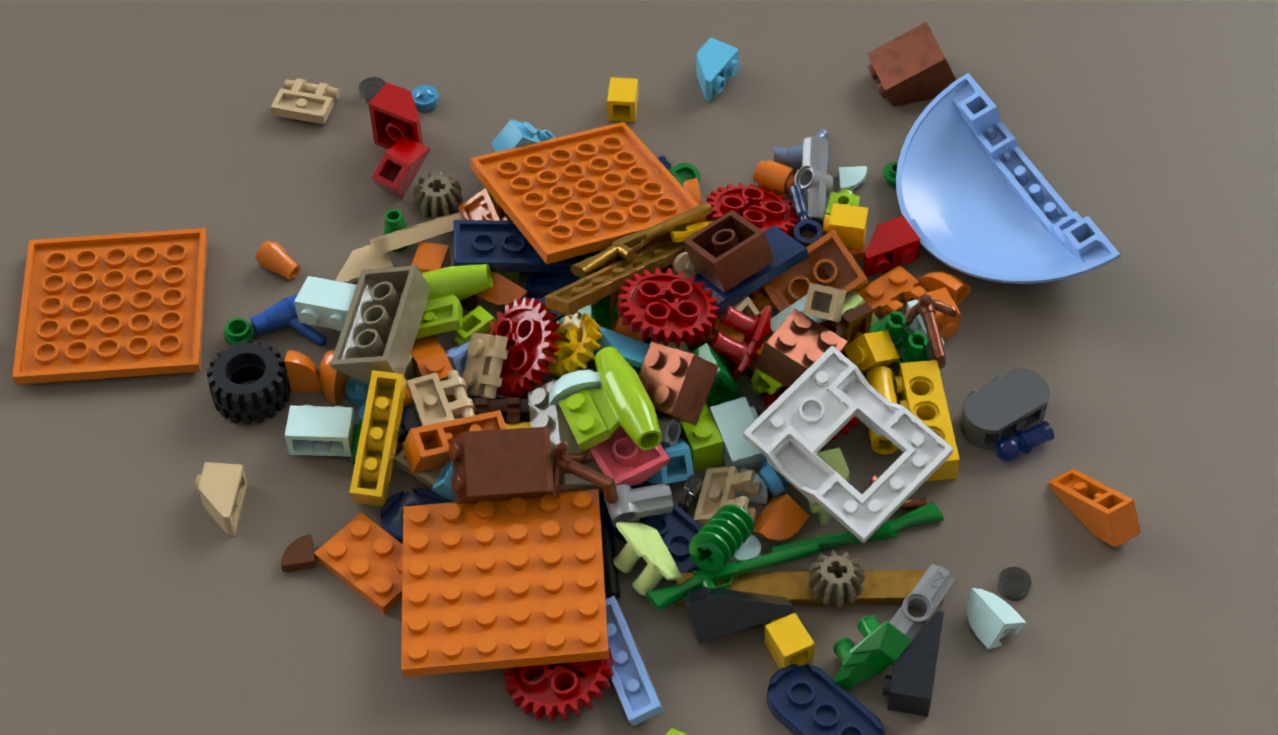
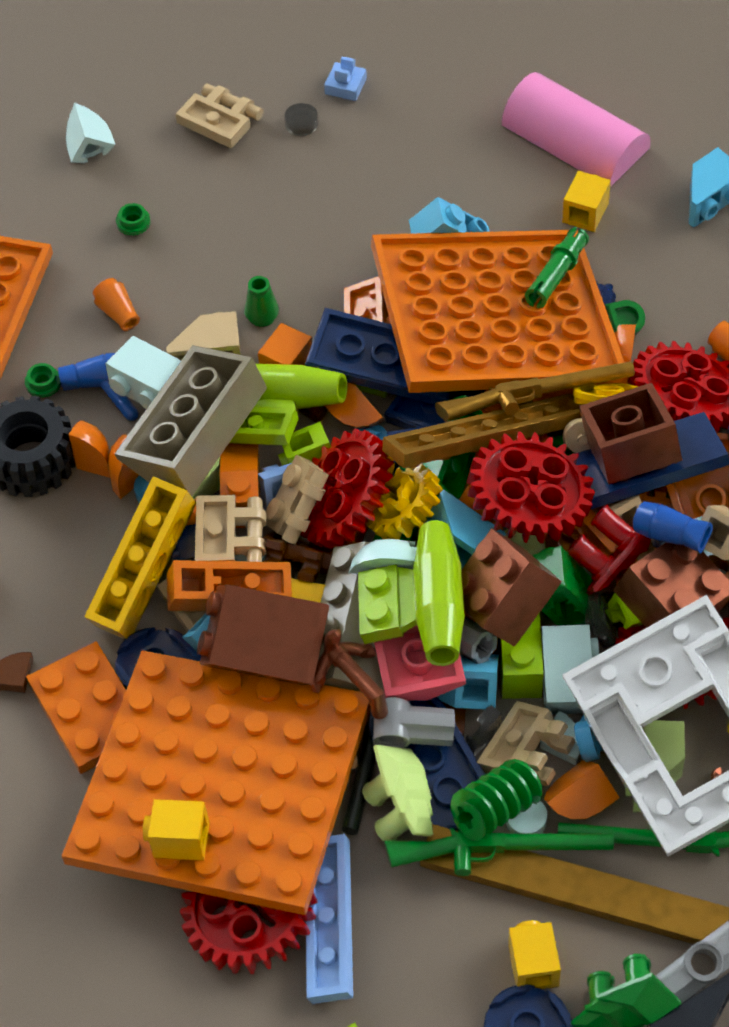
camera: 20 degrees right, 5 degrees up
light aqua brick [285,405,356,457] -> none
red slope [368,82,423,149] -> none
tan beam [369,212,463,255] -> none
red slope [371,136,430,199] -> none
dark azure tile [411,85,439,112] -> none
dark tan gear [413,172,463,219] -> none
black slope [682,587,795,644] -> none
dark tan gear [808,550,865,609] -> none
none -> light aqua brick [66,103,115,163]
none -> green plate [116,203,151,236]
none -> yellow brick [143,799,210,860]
none -> light blue tile [324,56,367,101]
none -> bright pink brick [502,72,651,187]
none -> green pin [525,227,589,308]
none -> blue piece [633,501,713,553]

